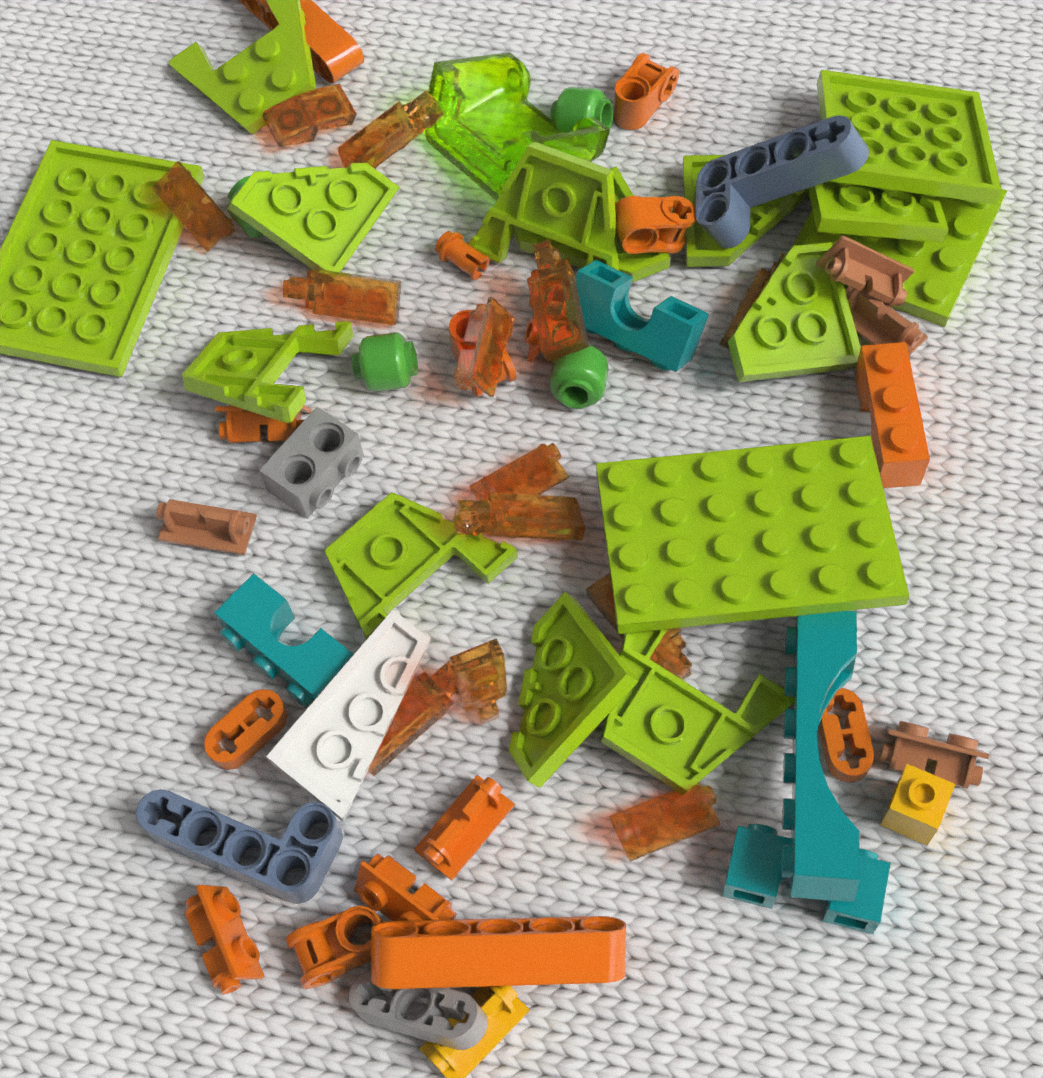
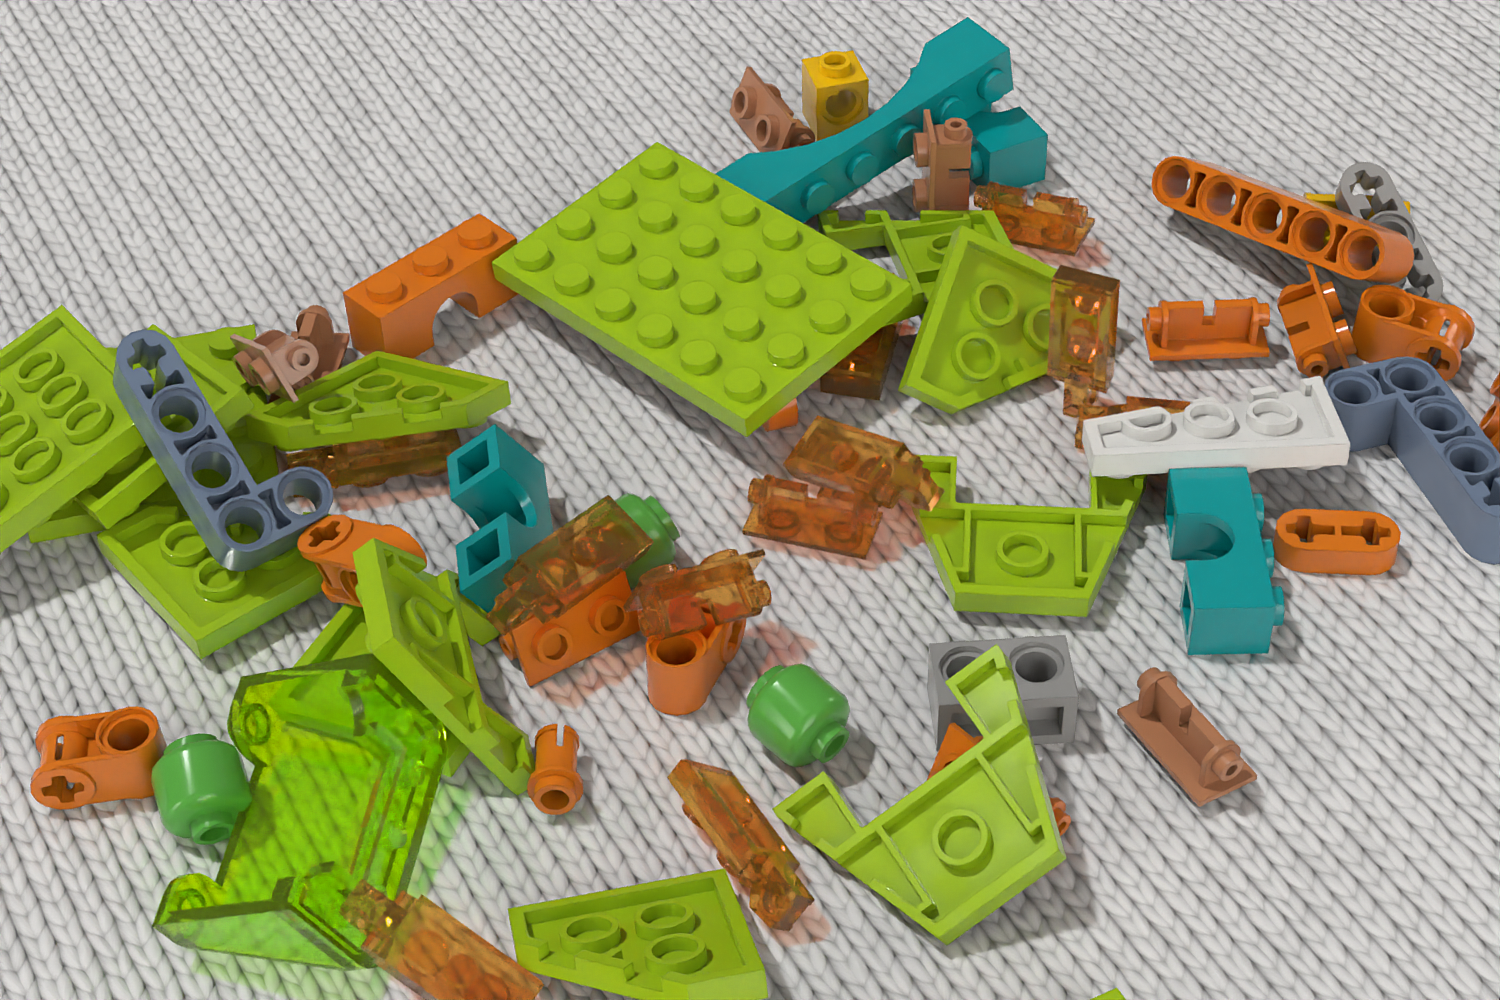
camera: 135 degrees left, 20 degrees down
none -> nougat hinge [912,109,973,213]

